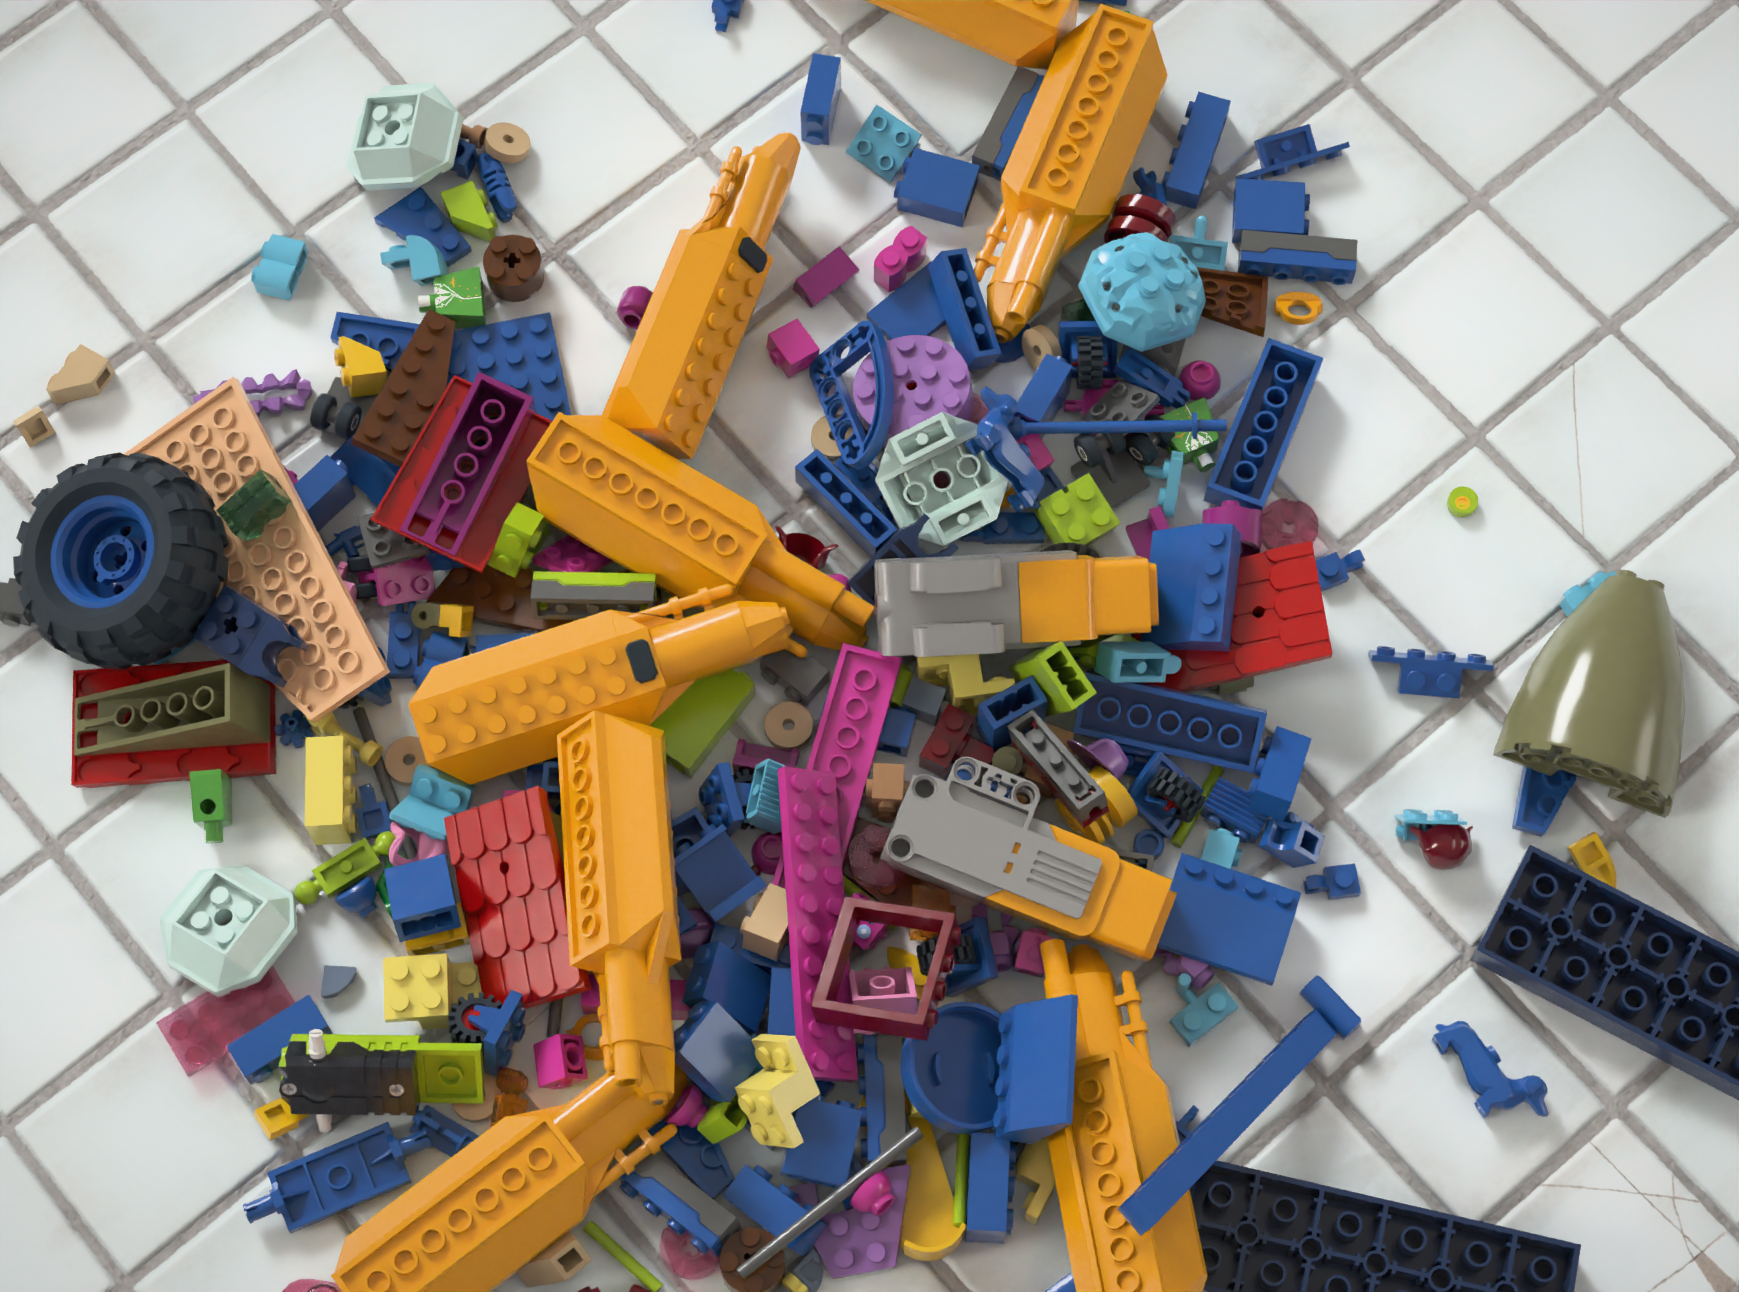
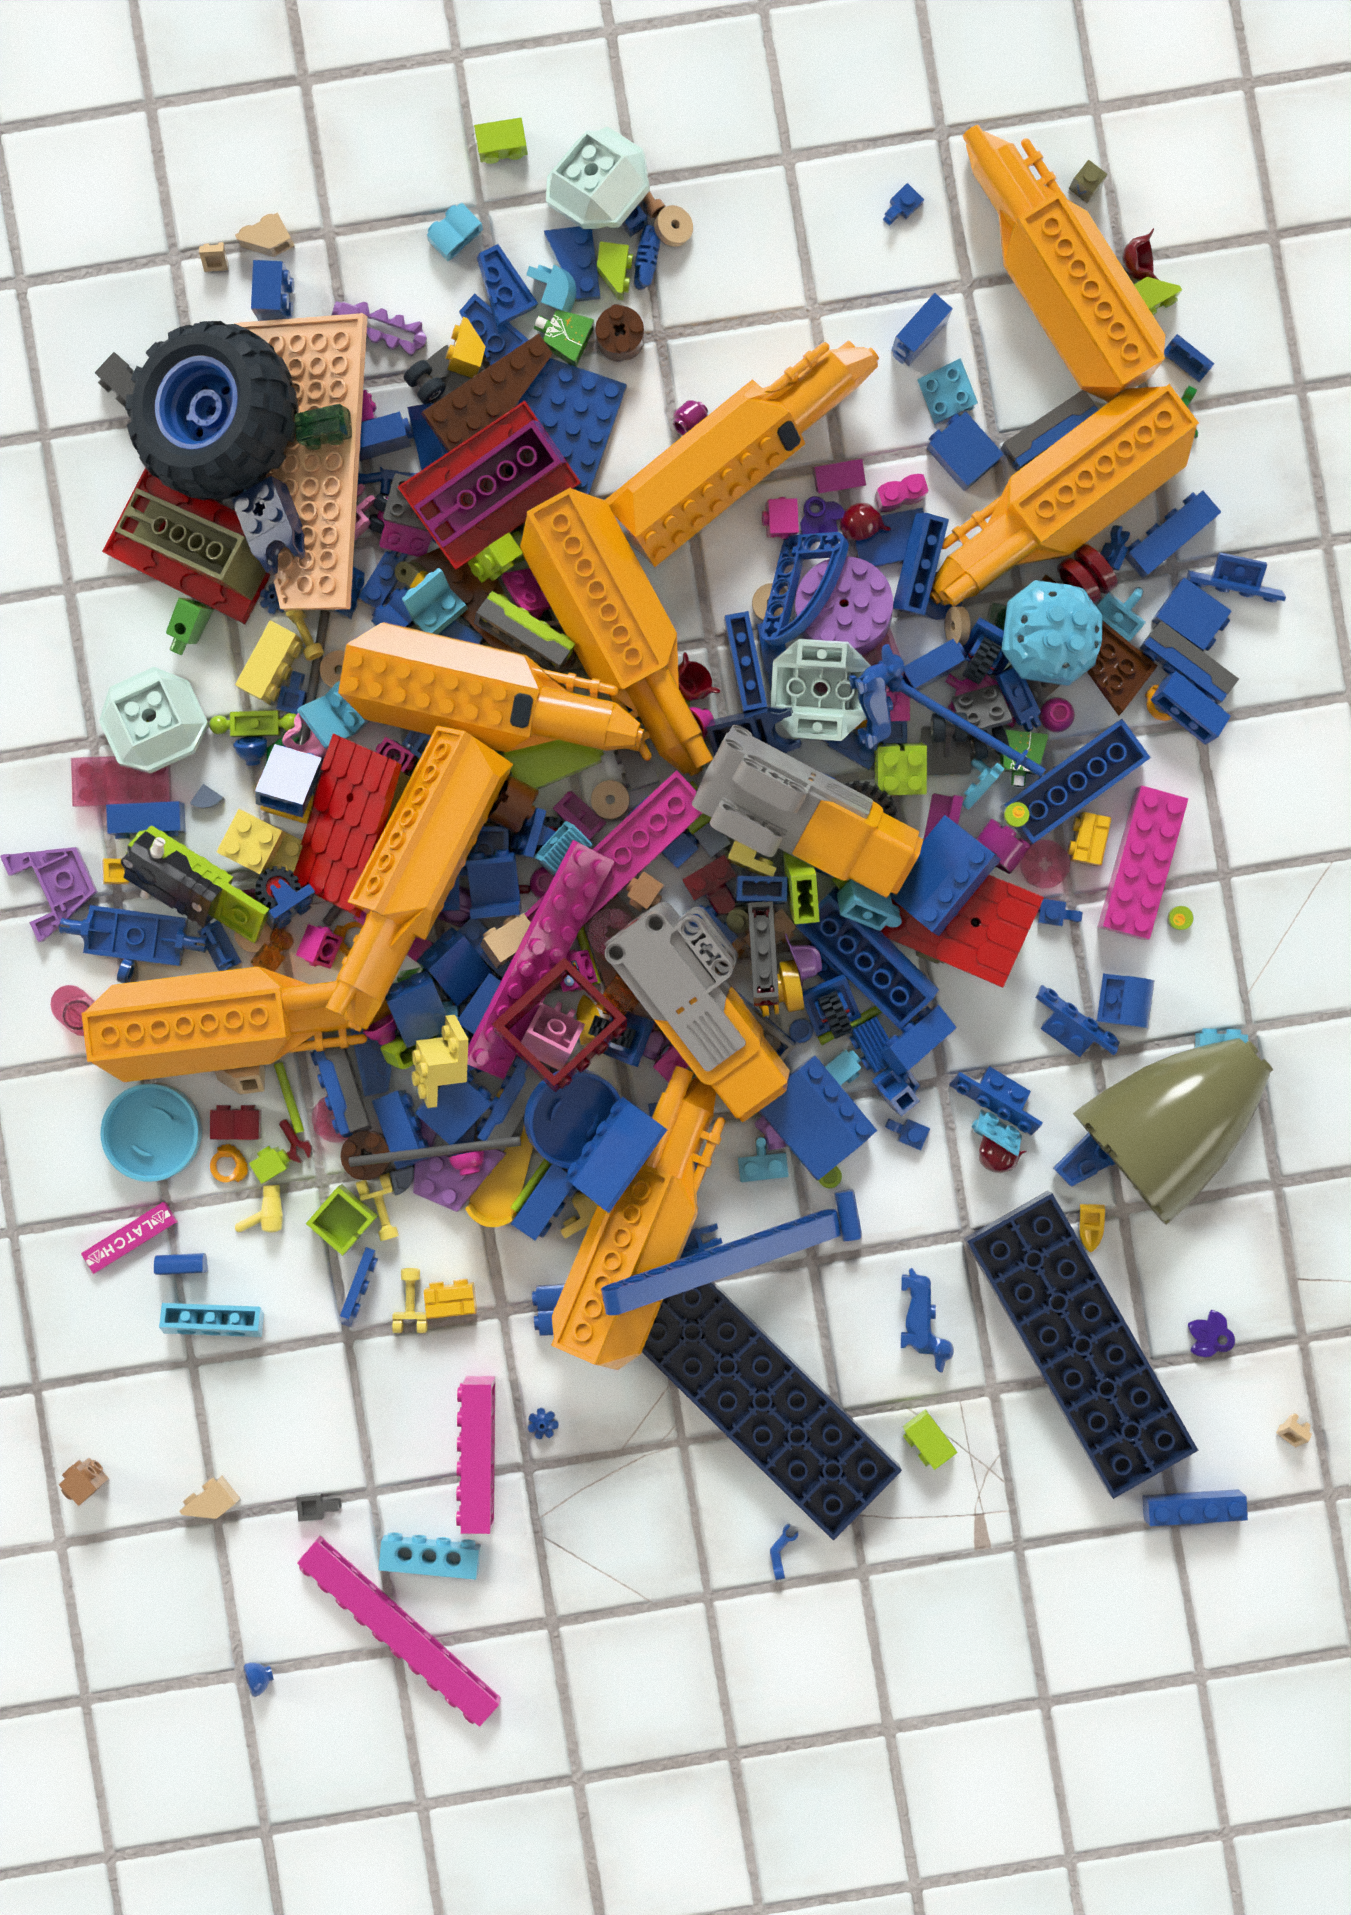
camera: 30 degrees right, 20 degrees up
none -> medium lavender wing [0,847,98,942]
none -> blue tile [117,959,135,983]
none -> blue brick [251,260,294,321]
none -> medium azure bracket [402,568,468,635]
none -> lime brick [474,117,528,164]
none -> blue wing [477,244,538,328]
none -> reddish brown brick [488,775,539,834]
none -> dark purple plate [800,496,845,534]
none -> lime tile [818,1166,842,1188]
none -> dark red hair [840,503,891,541]
none -> lime brick [902,1409,958,1470]
none -> blue bracket [949,1066,1043,1135]
none -> lime tile [1004,802,1029,827]
none -> yellow brick [1067,812,1111,866]
none -> dark pink brick [1097,785,1189,940]
none -> blue brick [1097,973,1155,1029]
none -> blue brick [1150,671,1231,745]

